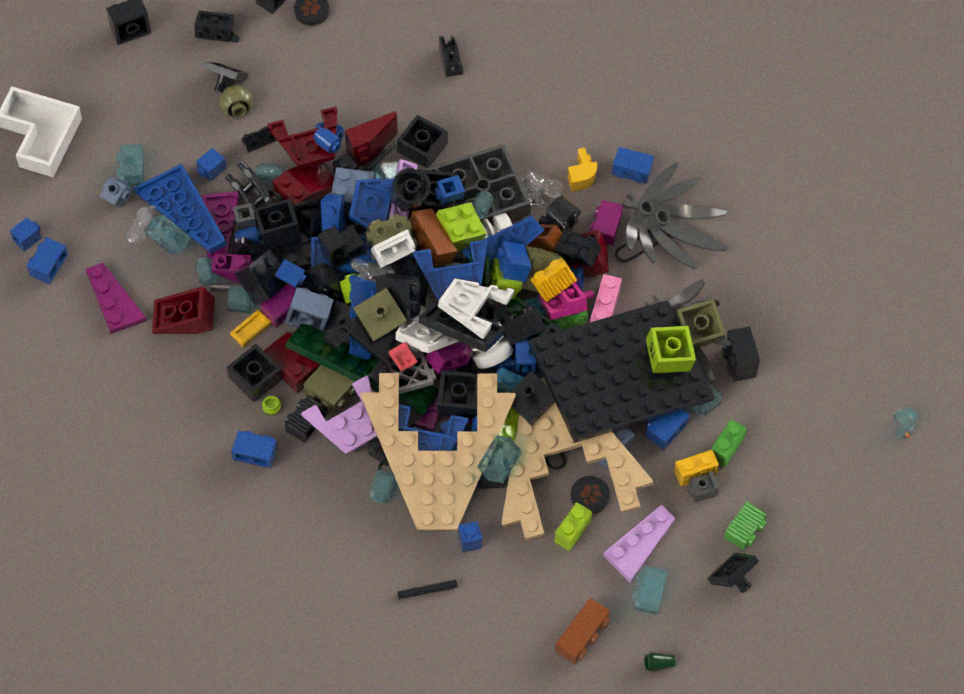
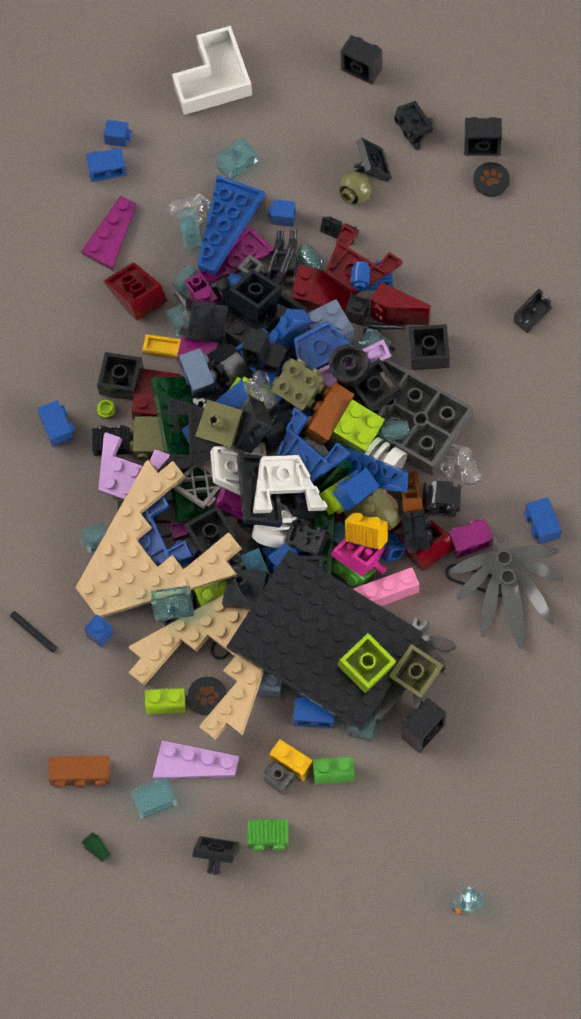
camera: 60 degrees right, 5 degrees up
sand blue brick [100,177,132,208] -> none
blue brick [275,259,306,287] -> none
white hinge [371,230,415,268] -> none
coral bracket [388,342,418,371] -> none
blue brick [434,175,465,204] -> none
yellow brick [567,148,597,192] -> none

